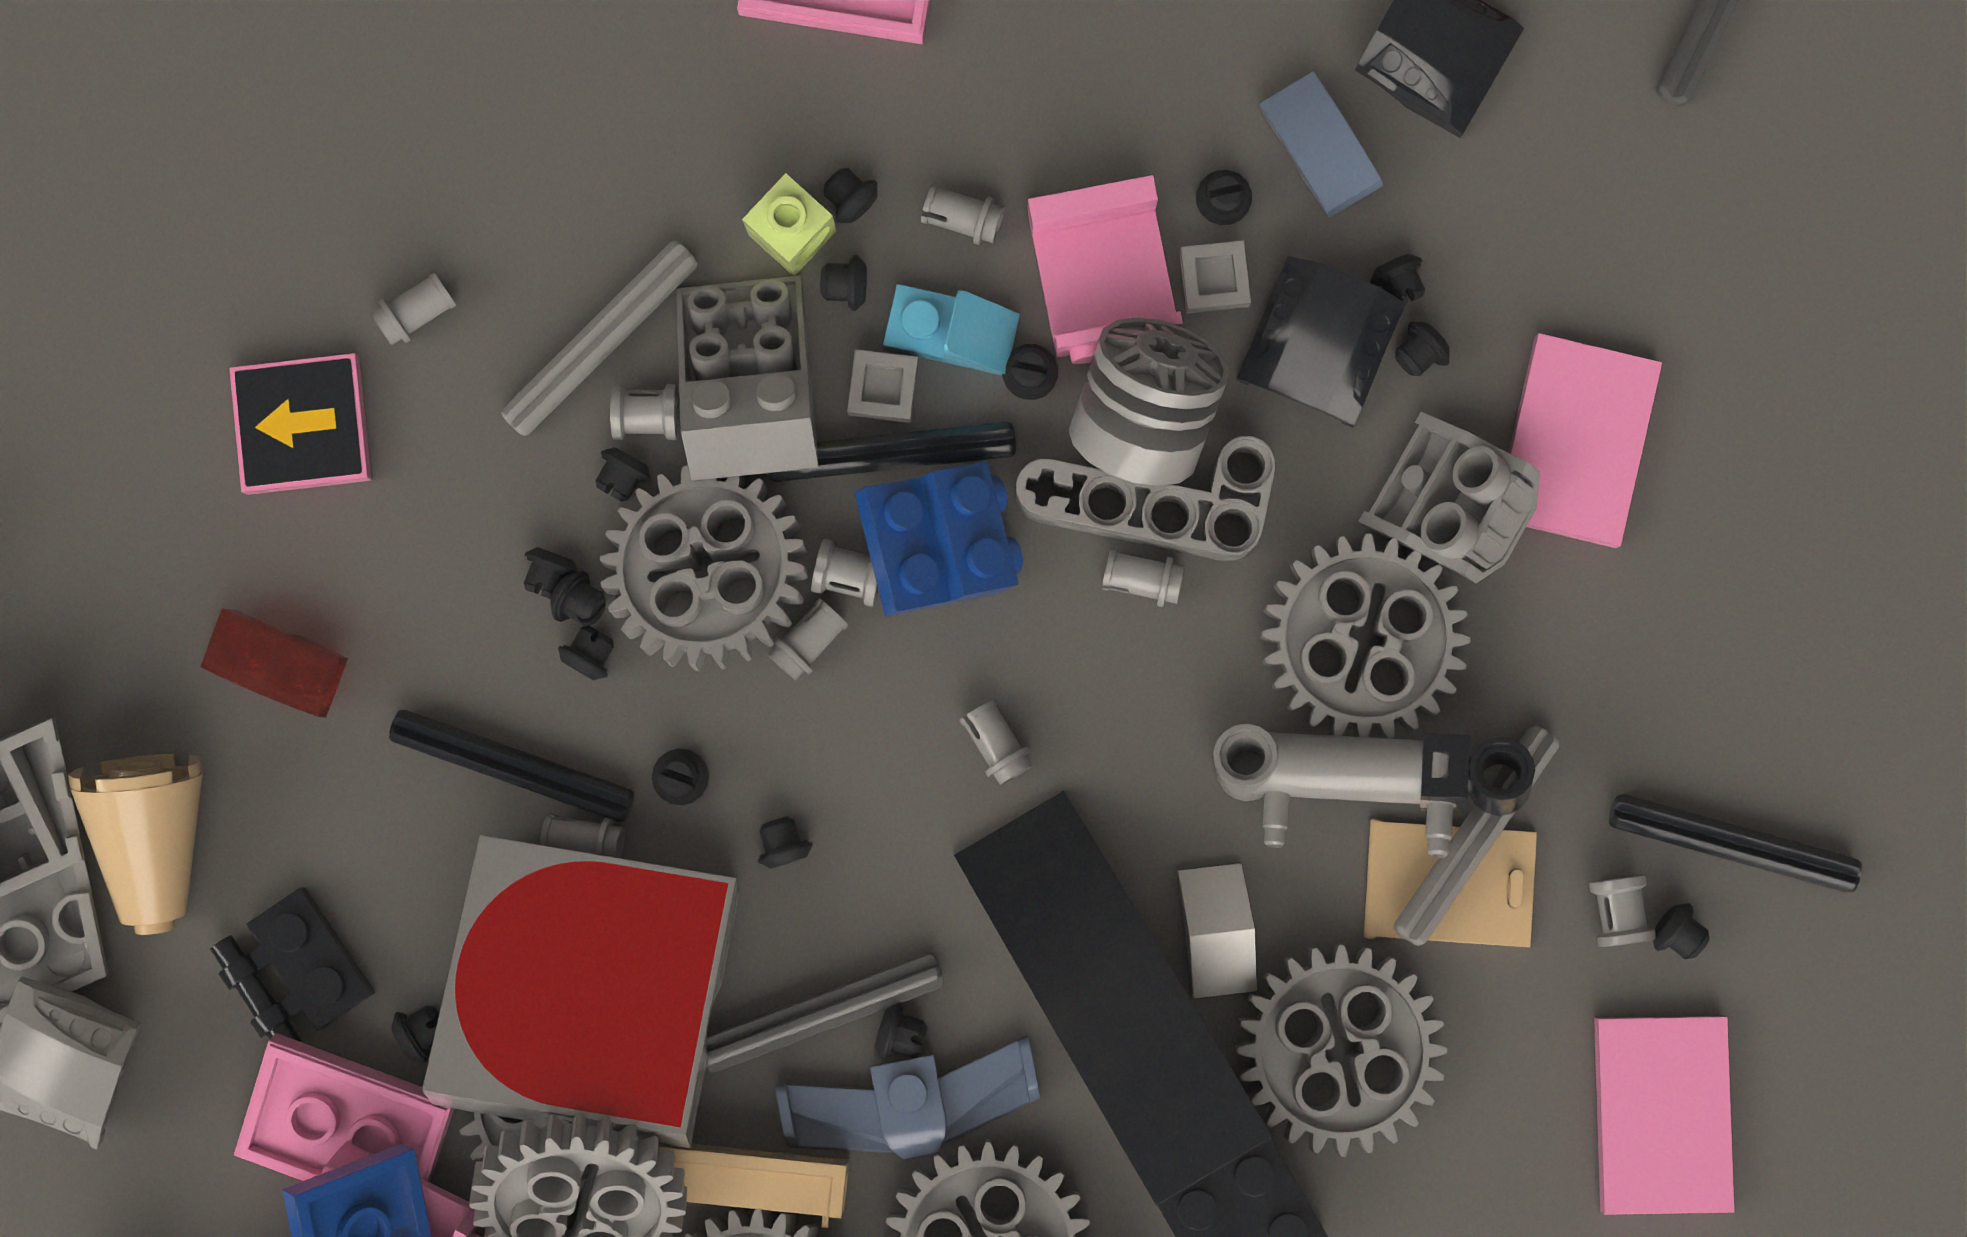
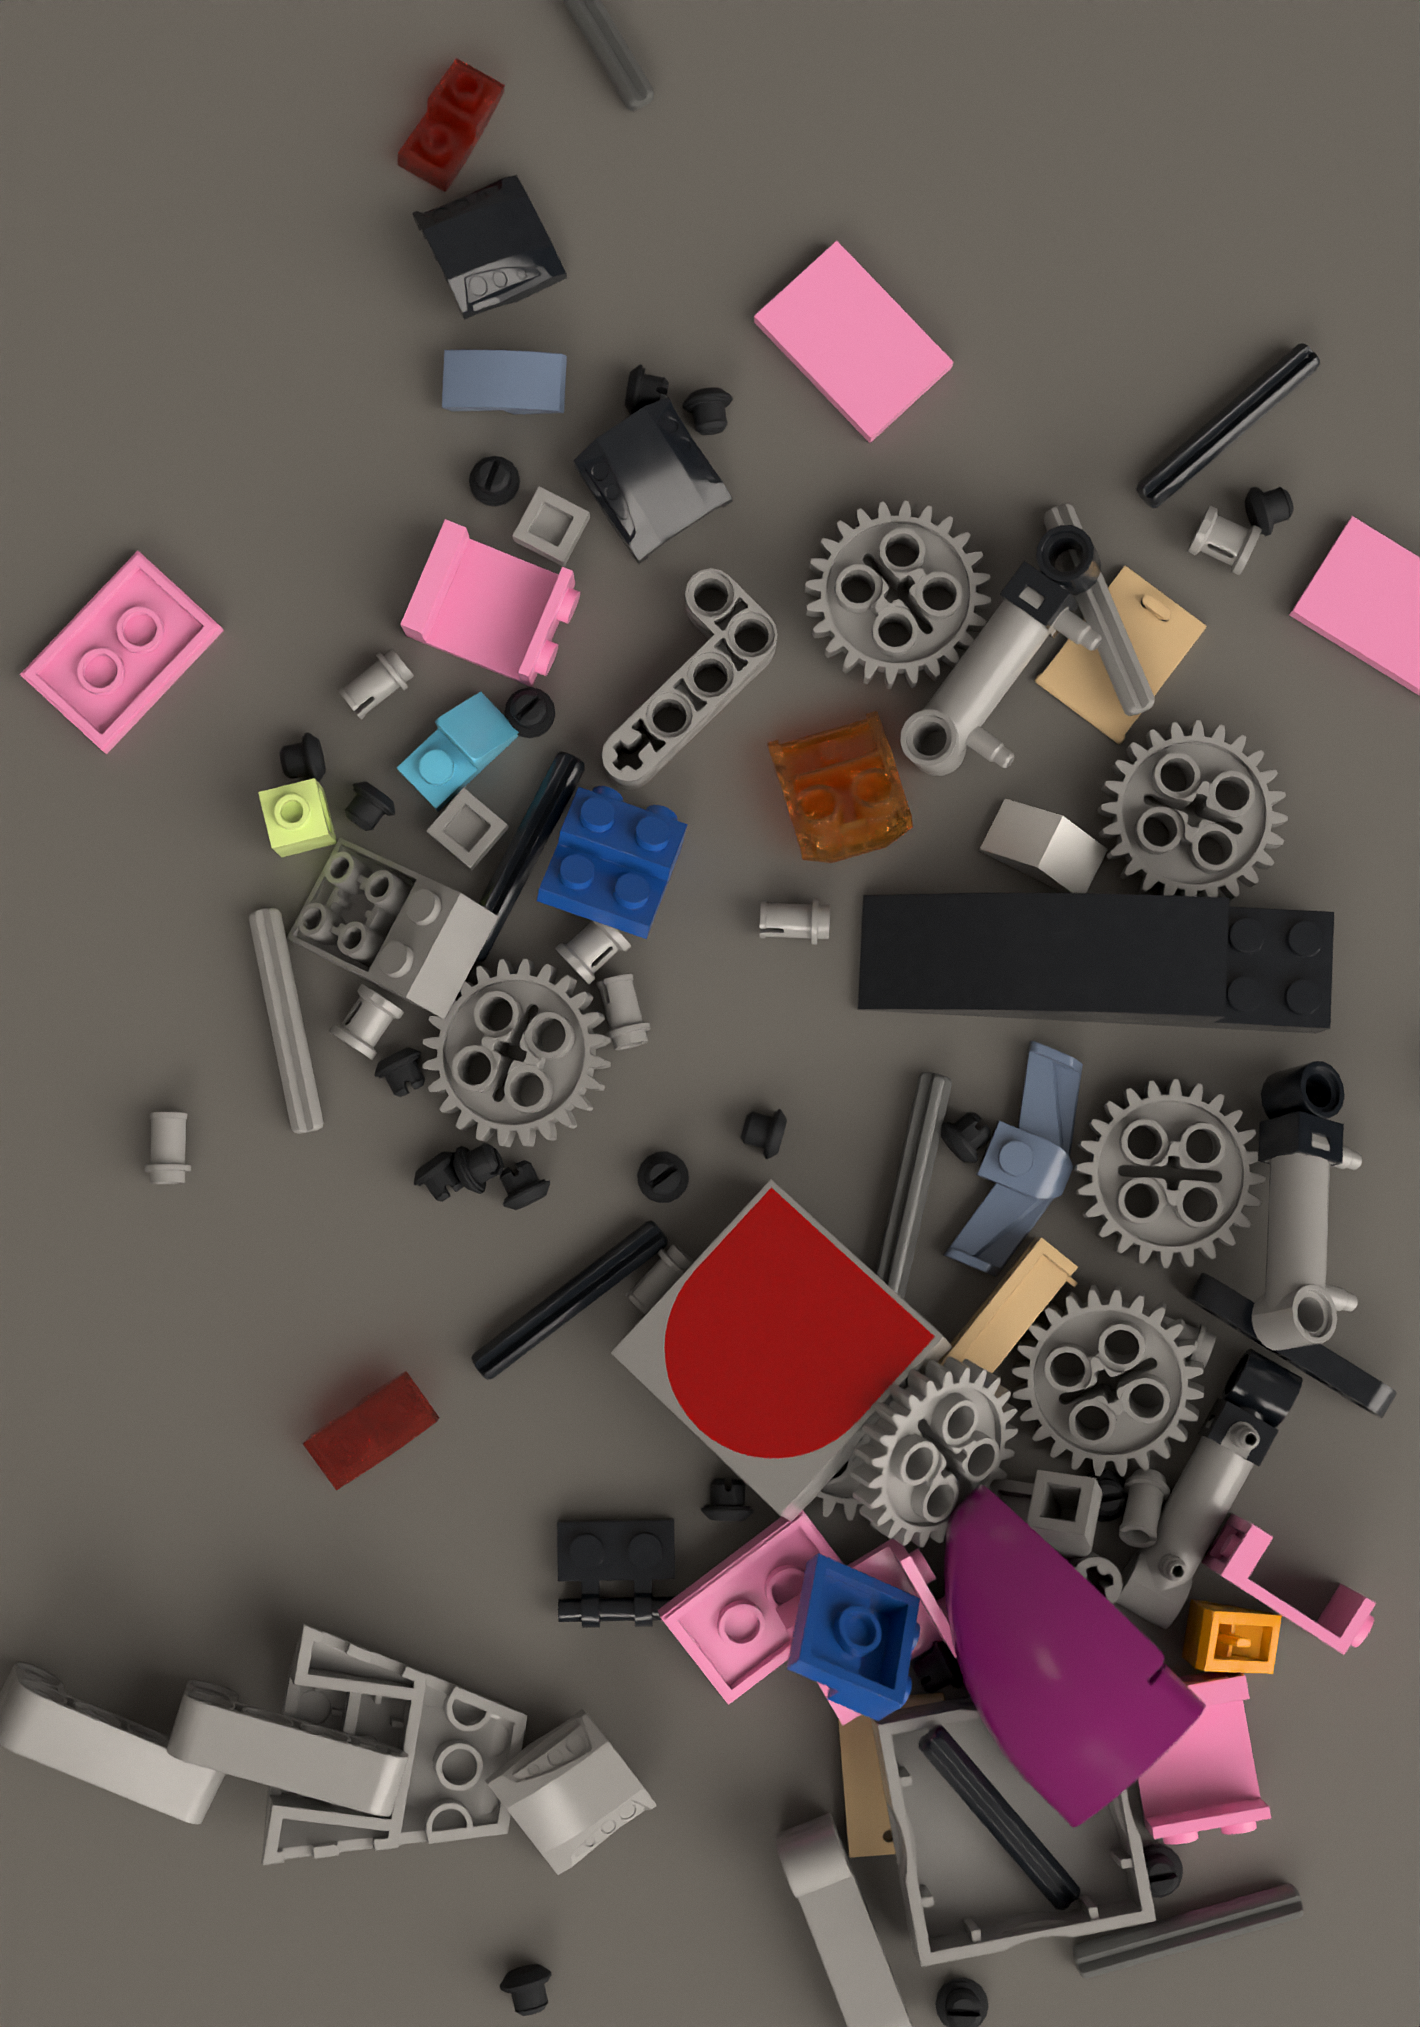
camera: 60 degrees left, 0 degrees up
tan cone [68,754,203,935] -> none
black tile [229,353,372,495] -> none
light grey wheel [1068,318,1230,486] -> none
light grey pin [1102,549,1185,607] -> none
light grey slope [1358,412,1540,584] -> none
none -> clear orange slope [767,711,913,863]

